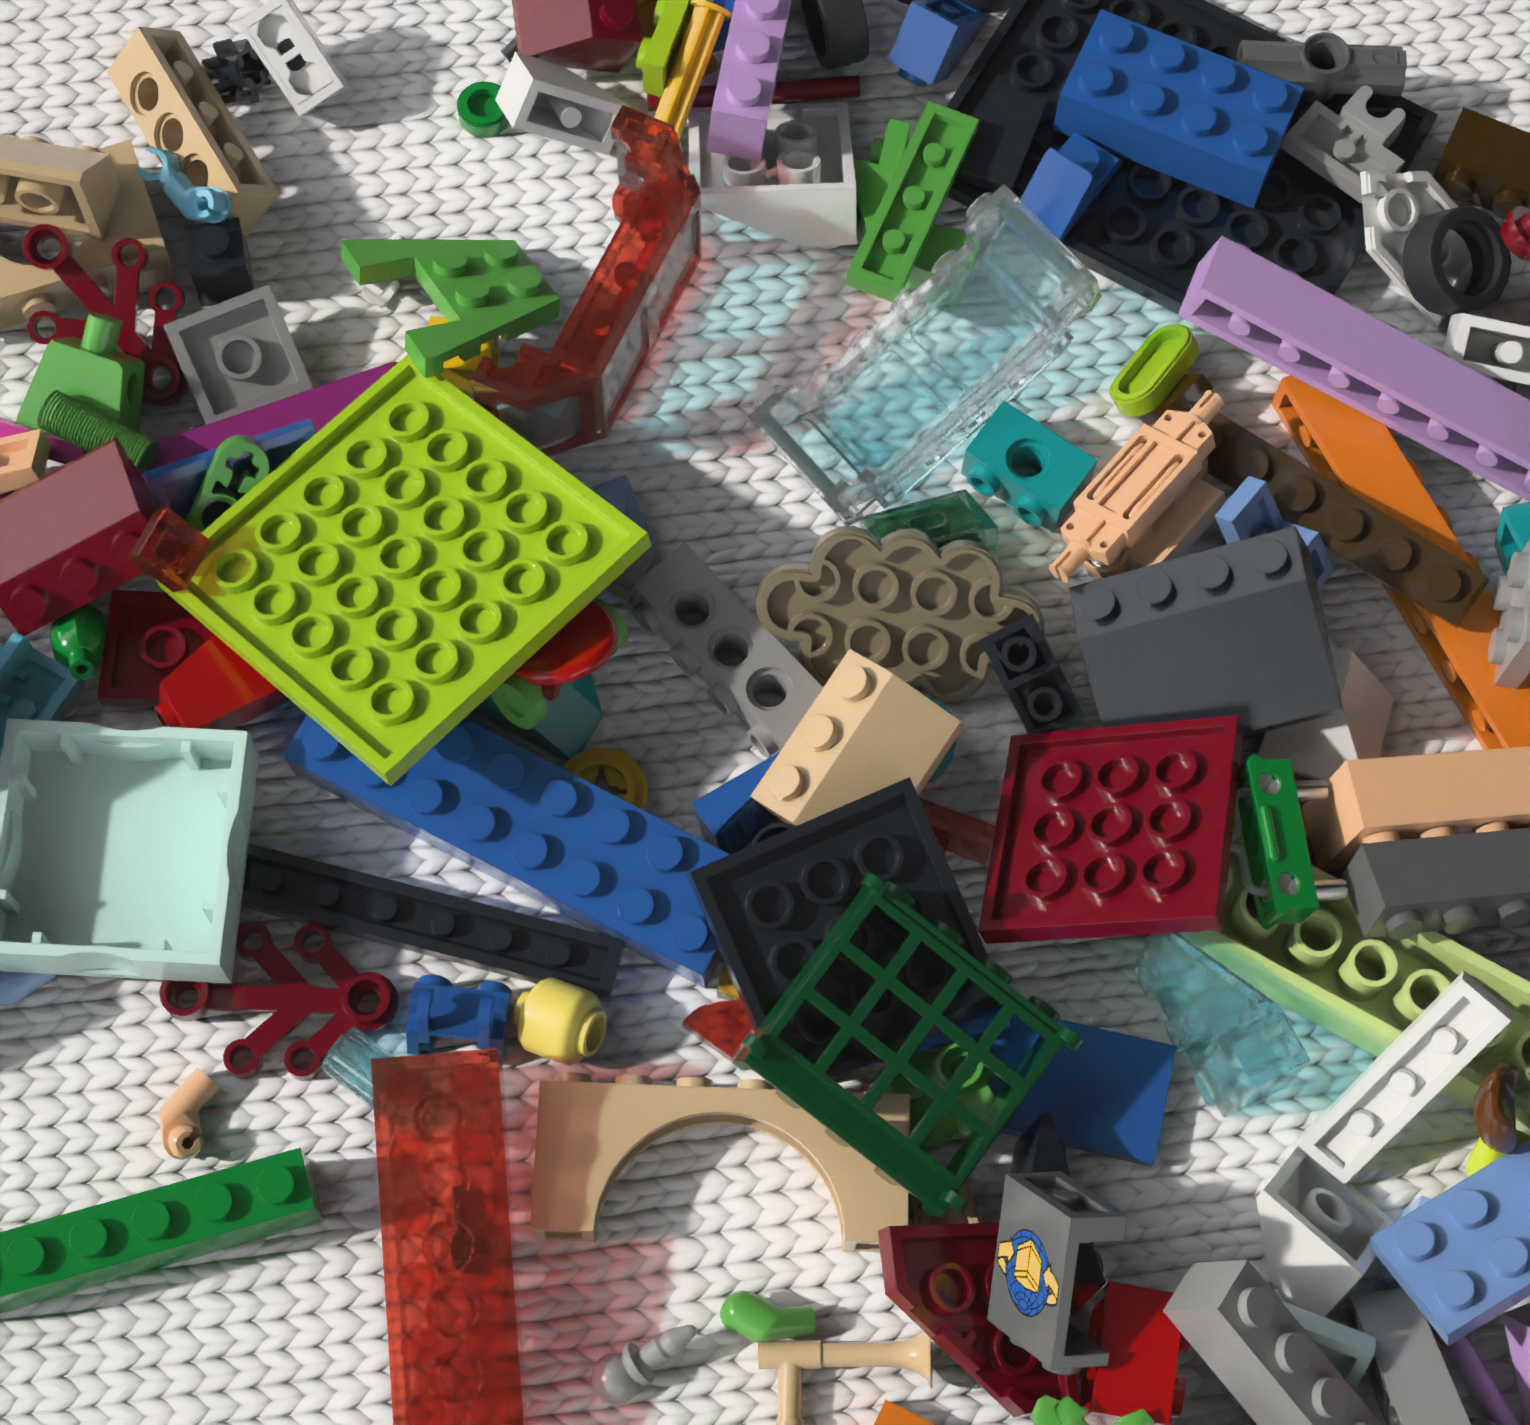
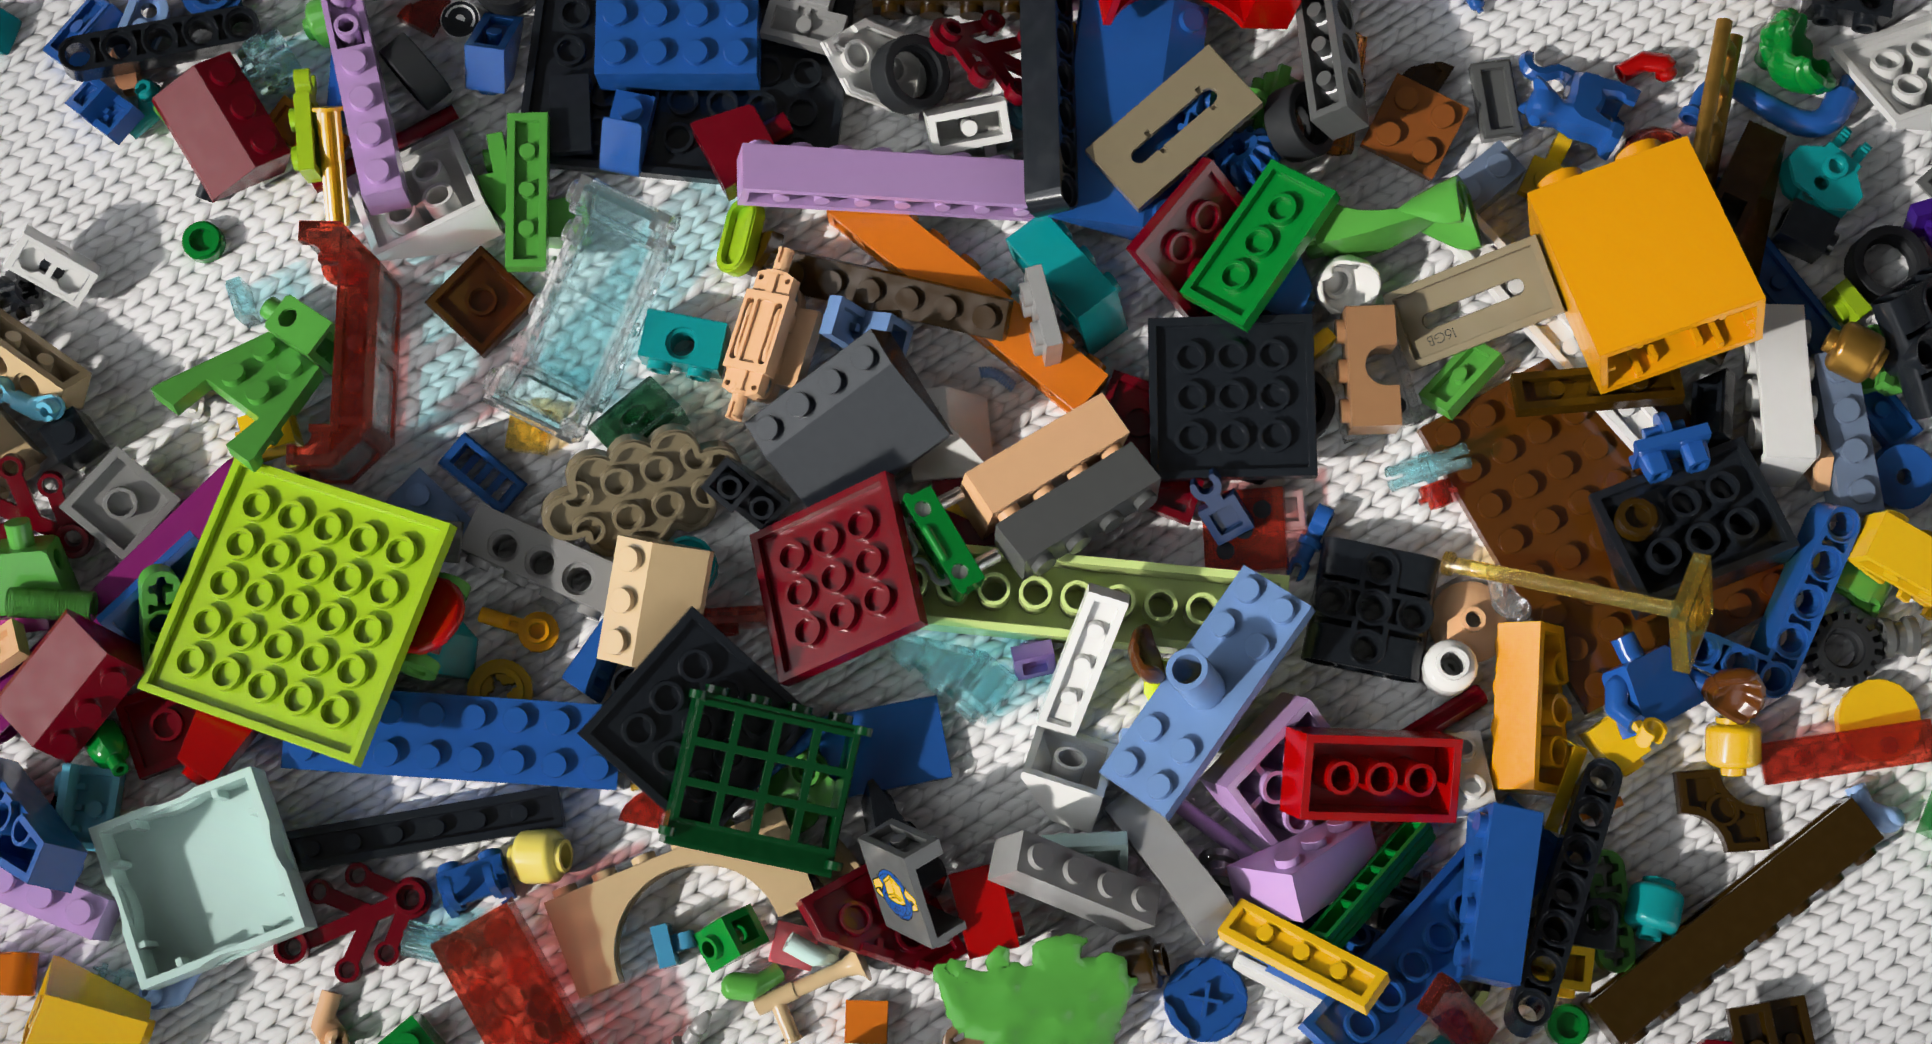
camera: 20 degrees left, 10 degrees up
clear red plate [128,507,212,593] -> none
white slope [495,52,629,155] -> none
none -> clear light blue tile [225,276,262,328]
none -> bright green torso [260,295,361,381]
none -> reddish brown tile [424,246,540,358]
none -> blue slope [437,432,528,513]
none -> light orange plate [478,606,560,653]
none -> clear yellow plate [505,408,554,456]
none -> dark azure tile [650,923,698,969]
none -> dark red torso [690,104,794,201]
none -> green brick [693,903,770,973]
none -> coral slope [768,920,818,971]
none -> light aqua arm [782,932,841,966]
none -> light blue leg [979,366,1016,391]
none -> medium lavender plate [1010,639,1056,681]

